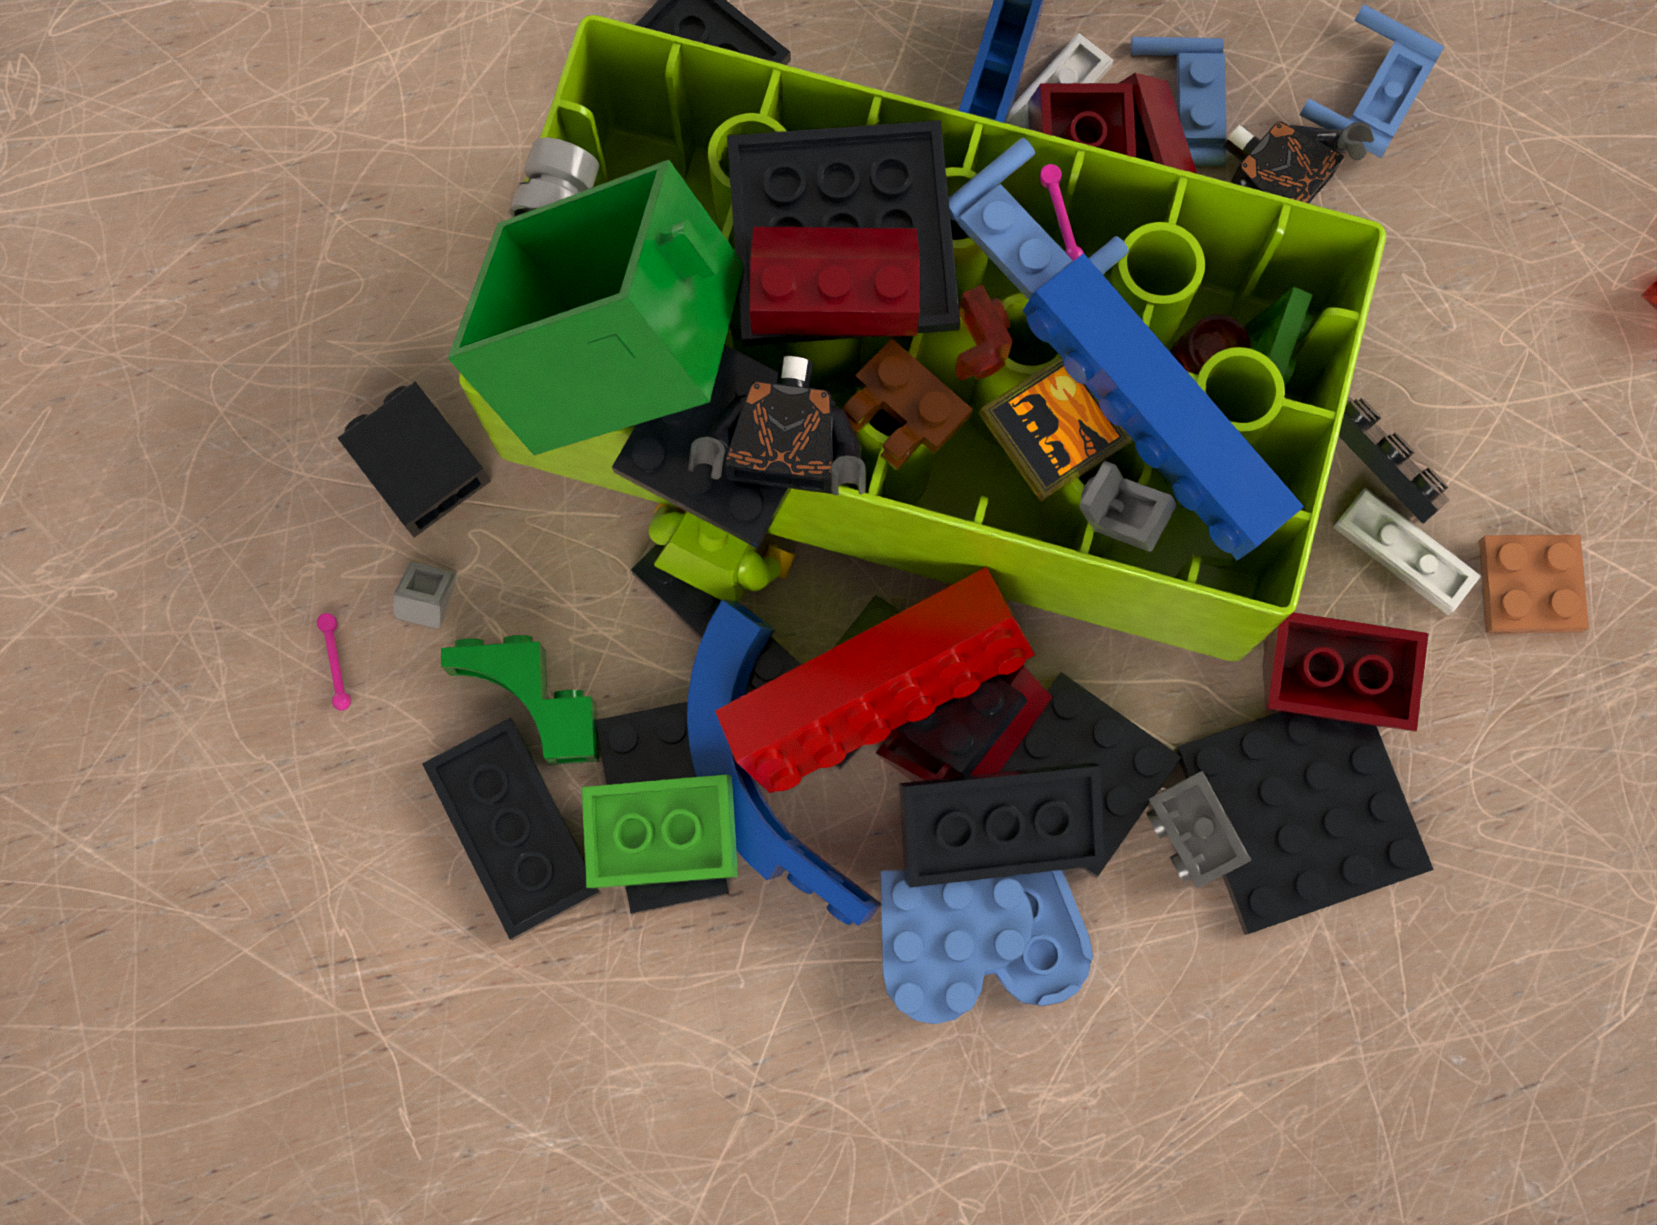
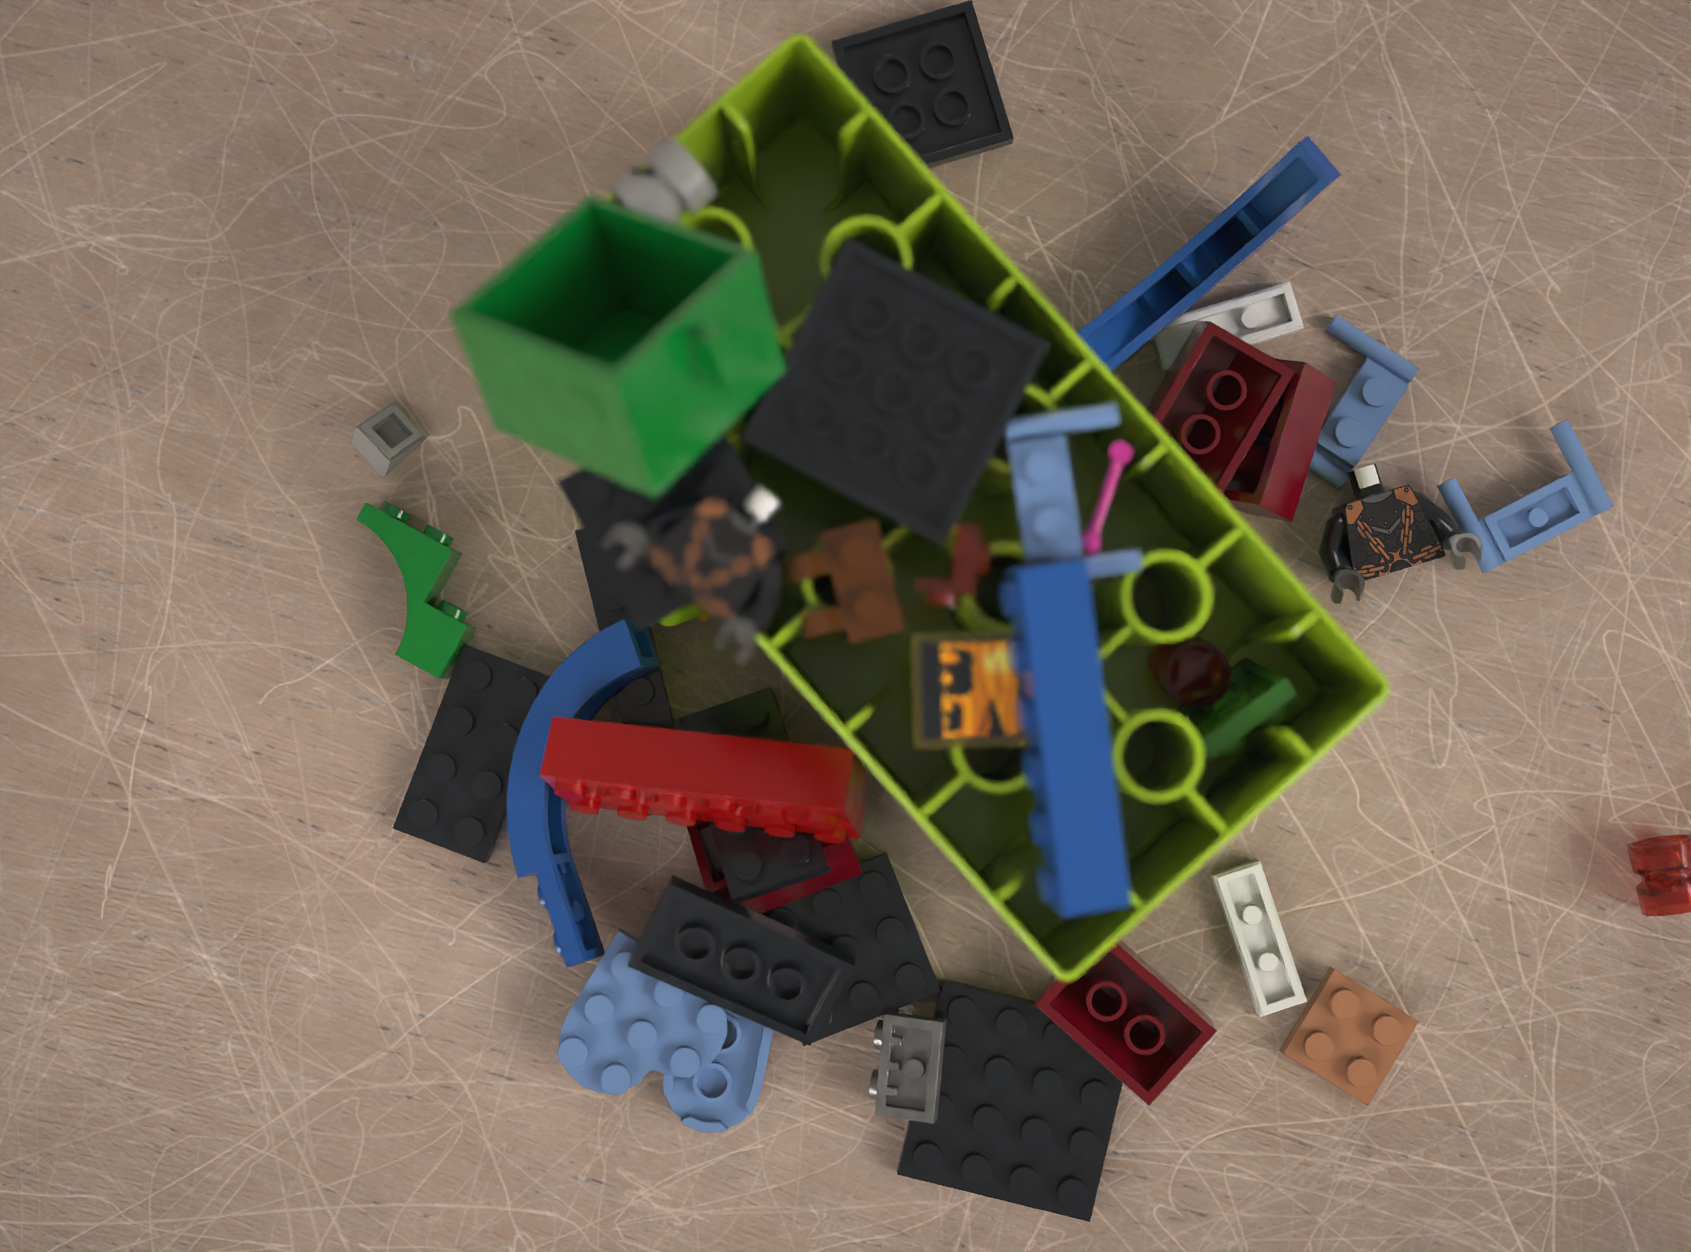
camera: 30 degrees right, 10 degrees up
dark pink hinge [317,613,351,711] -> none
black brick [337,381,491,538] -> none
black plate [422,717,601,941] -> none
bright green plate [582,774,738,888] -> none
dark red slope [749,227,920,336] -> none
dark grey bracket [1080,461,1177,552] -> none
black plate [1339,397,1449,524] -> none

